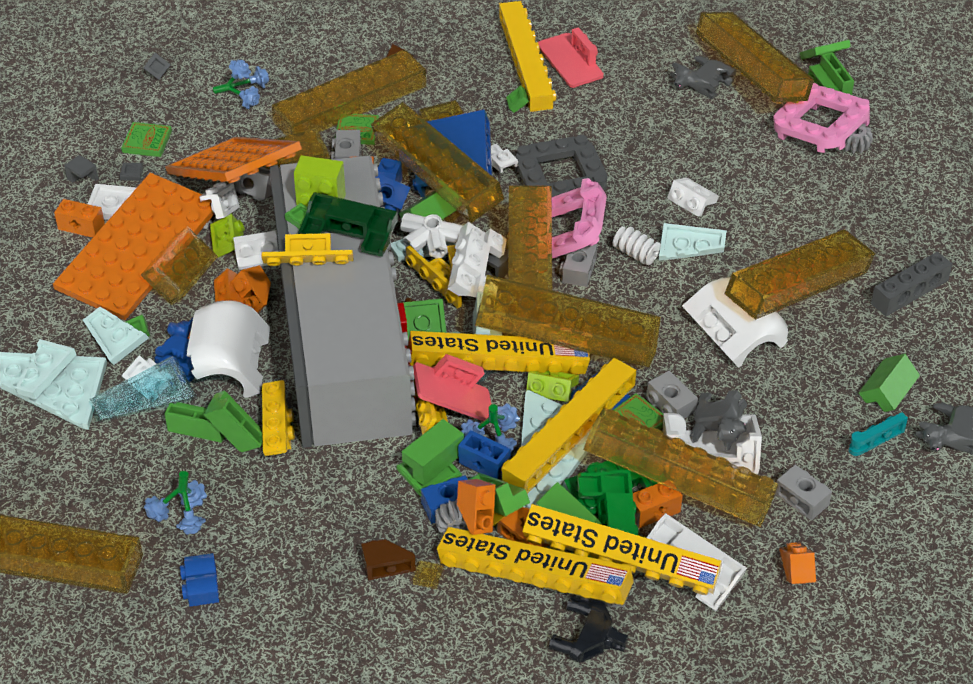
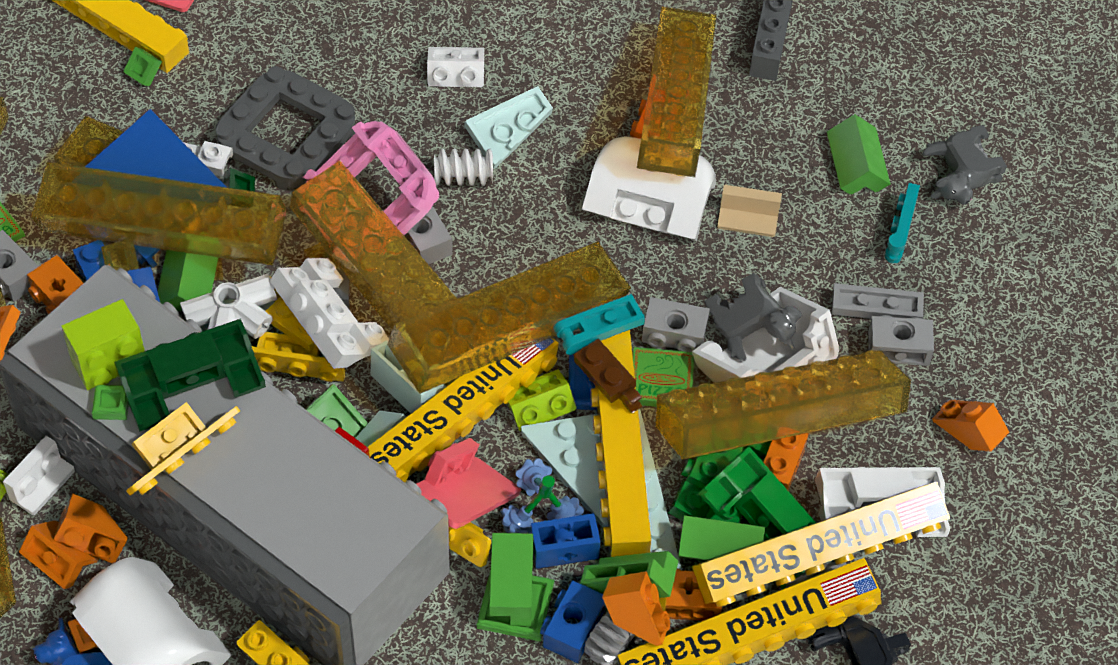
camera: 45 degrees left, 10 degrees up
none -> clear yellow tile [101,239,139,271]
none -> dark green plate [223,168,255,206]
none -> teal plate [553,294,645,355]
none -> reddish brown plate [573,338,642,413]
none -> tan panel [717,185,782,237]
none -> light grey plate [831,283,924,319]

